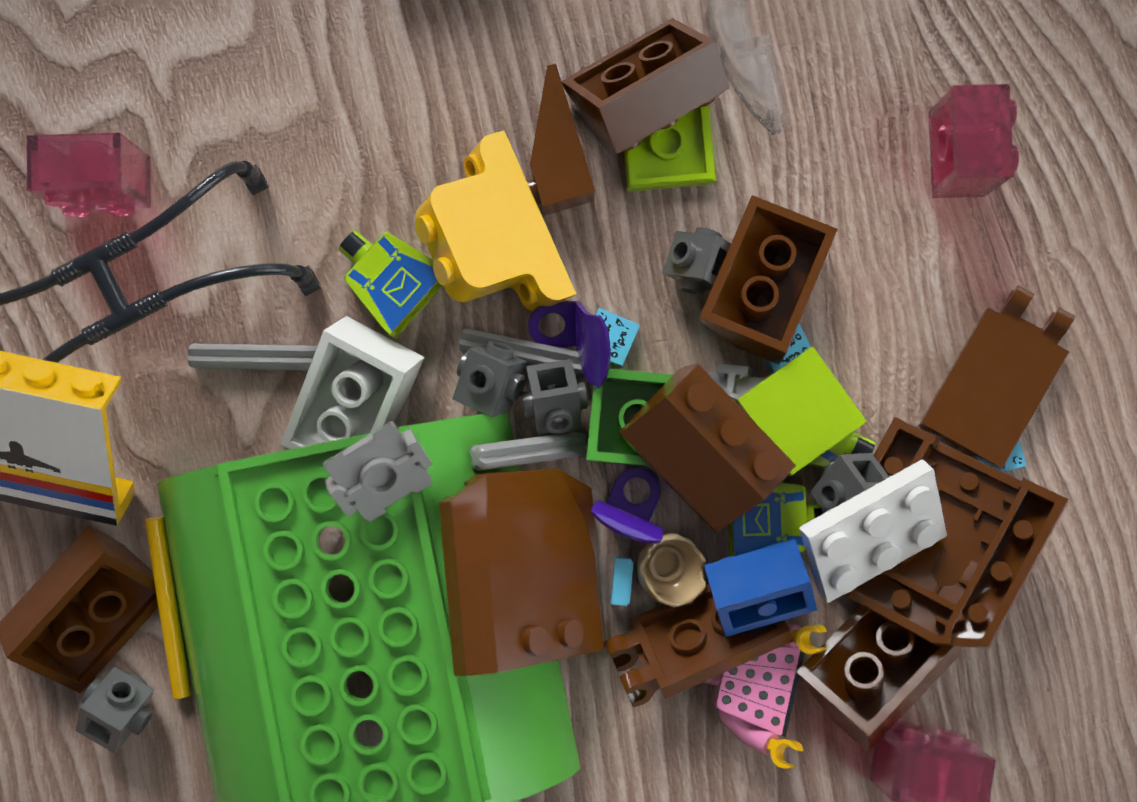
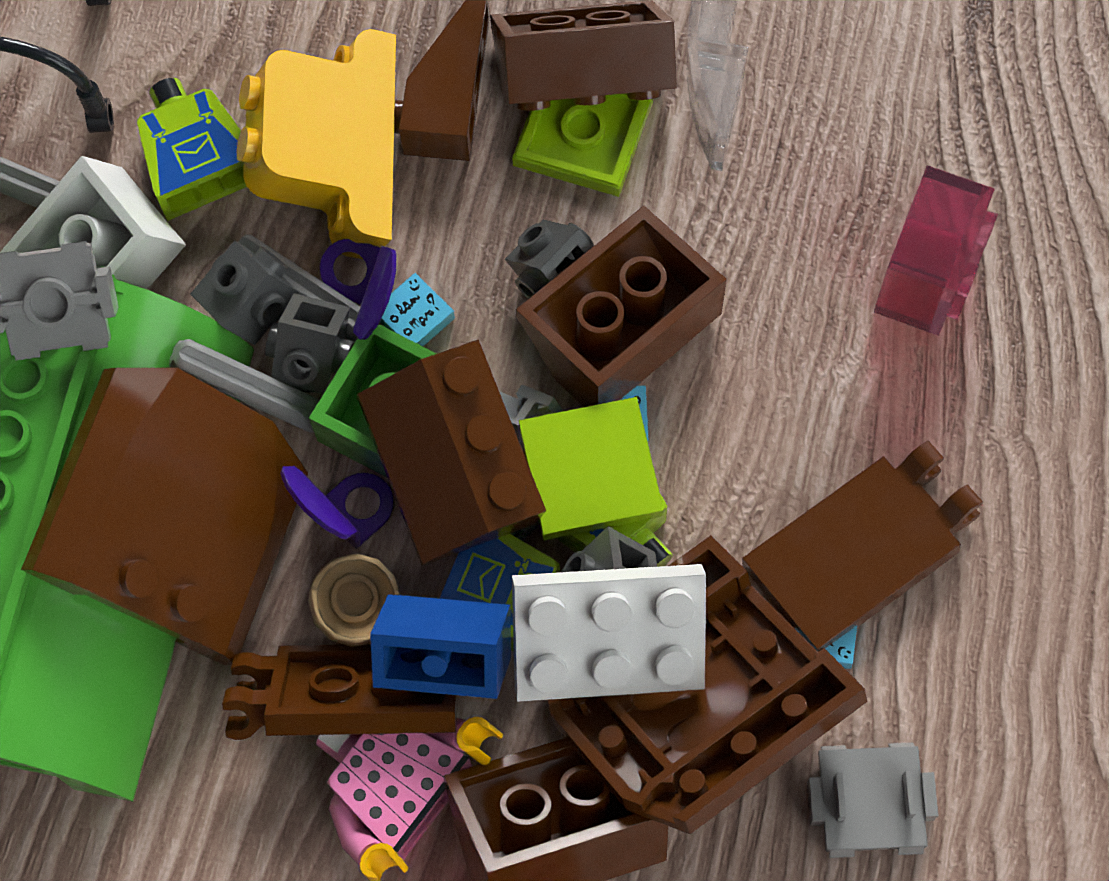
camera: 25 degrees right, 15 degrees down
medium azure tile [610,556,634,606] -> none
none -> light grey piece [807,742,938,858]

